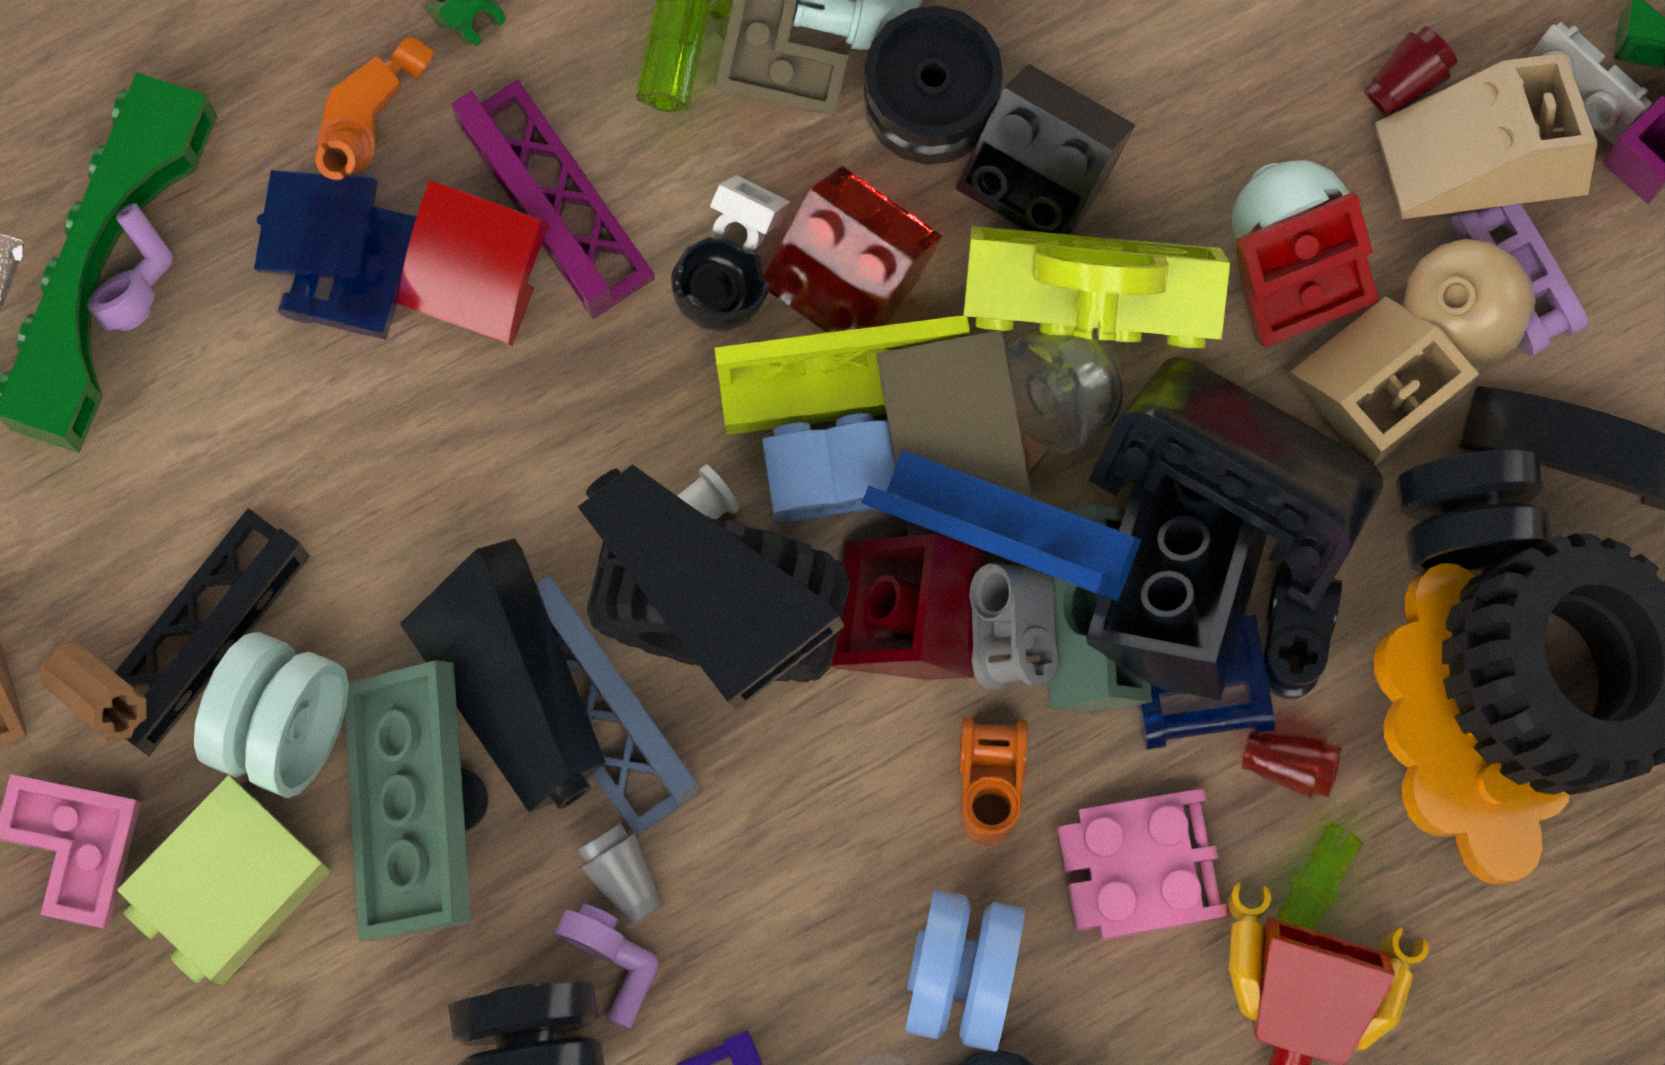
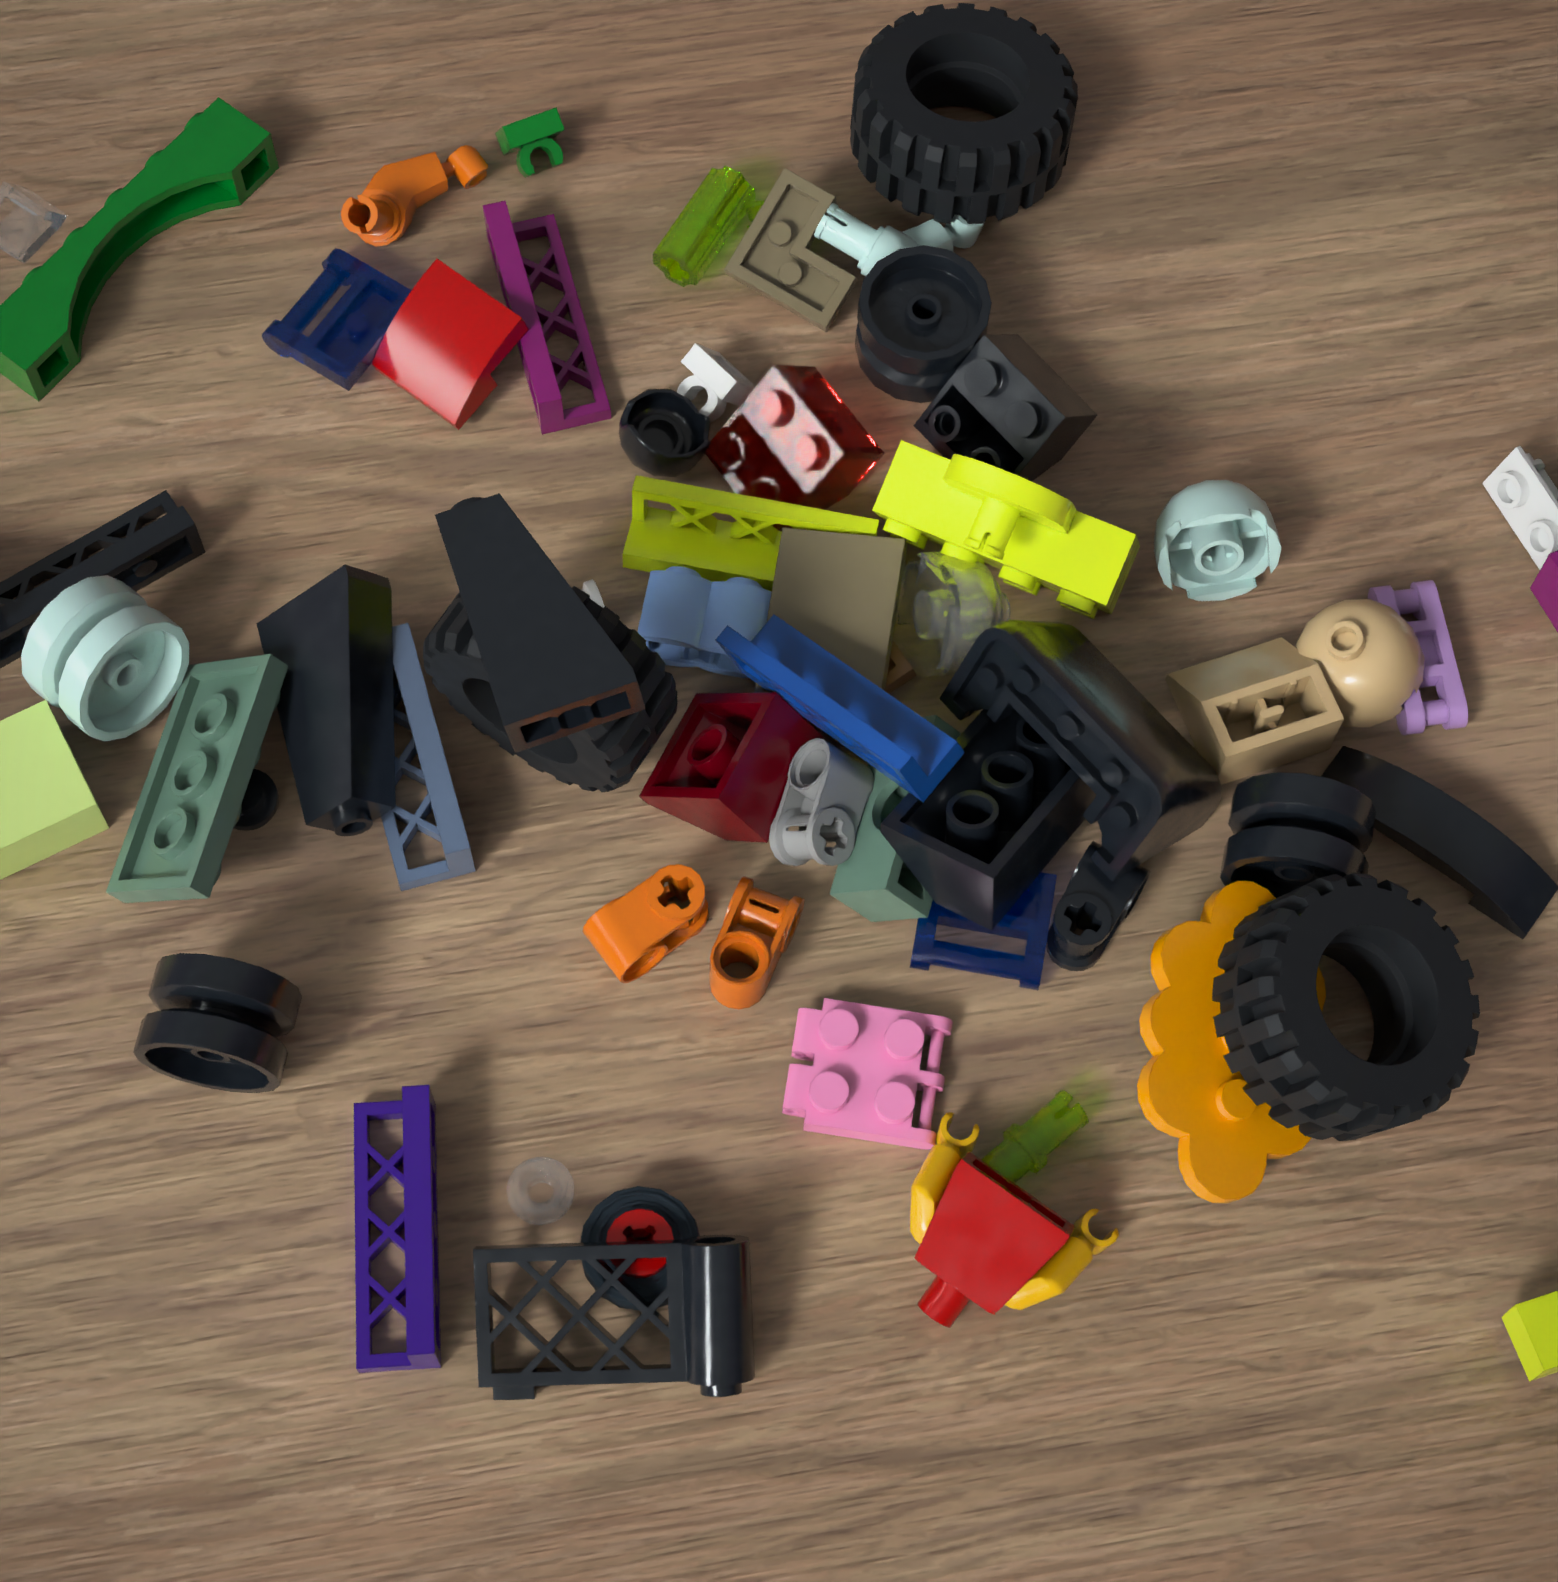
camera: 15 degrees right, 10 degrees down
lavender plate [87,203,173,331] -> none
clear blue piece [254,170,378,281] -> none
lavender plate [554,904,659,1029] -> none
light grey cone [576,822,663,924] -> none
light blue wheel [905,889,1025,1052] -> none
red slope [1236,192,1379,348] -> none
clear red cone [1242,731,1342,800] -> none
dark red cone [1364,26,1458,117] -> none
tan slope [1375,52,1598,219] -> none
none -> orange piece [583,864,709,983]

